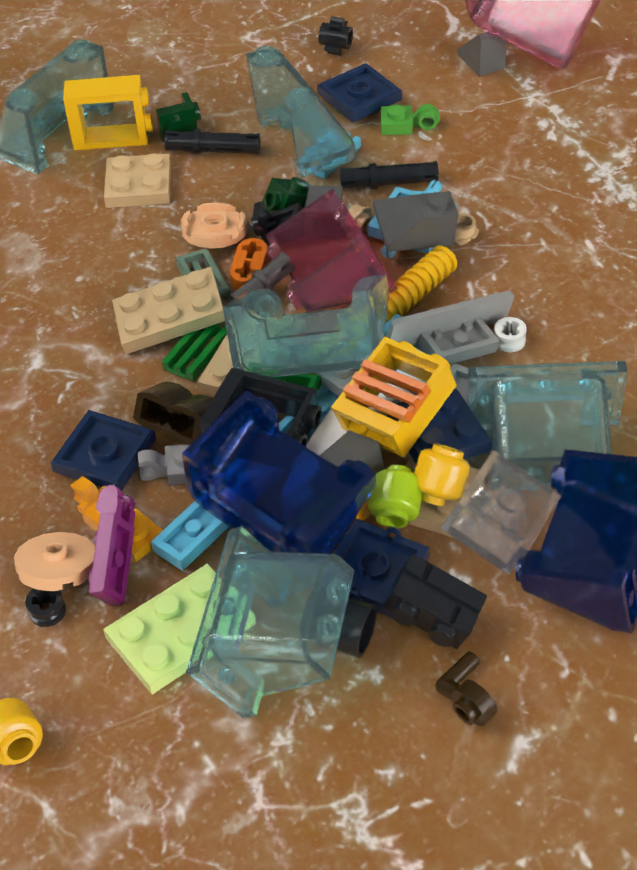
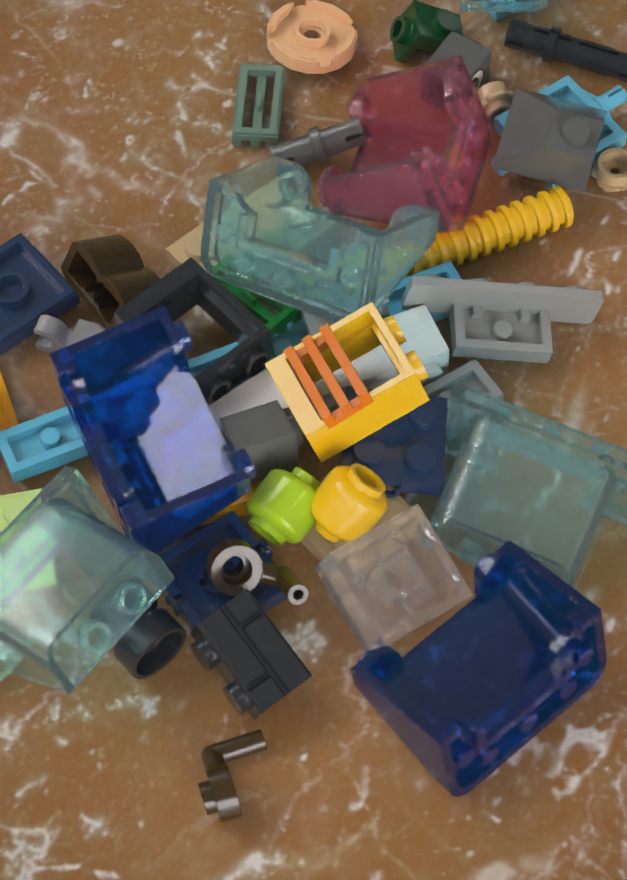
camera: 25 degrees right, 10 degrees up
tan plate [112,266,227,354] -> none
green tile [162,323,231,382] -> none
orange beam [230,238,268,291] -> none
black bracket [251,201,305,247] -> none
white bush [494,317,527,352] -> none
none -> dark brown plate [206,539,309,605]

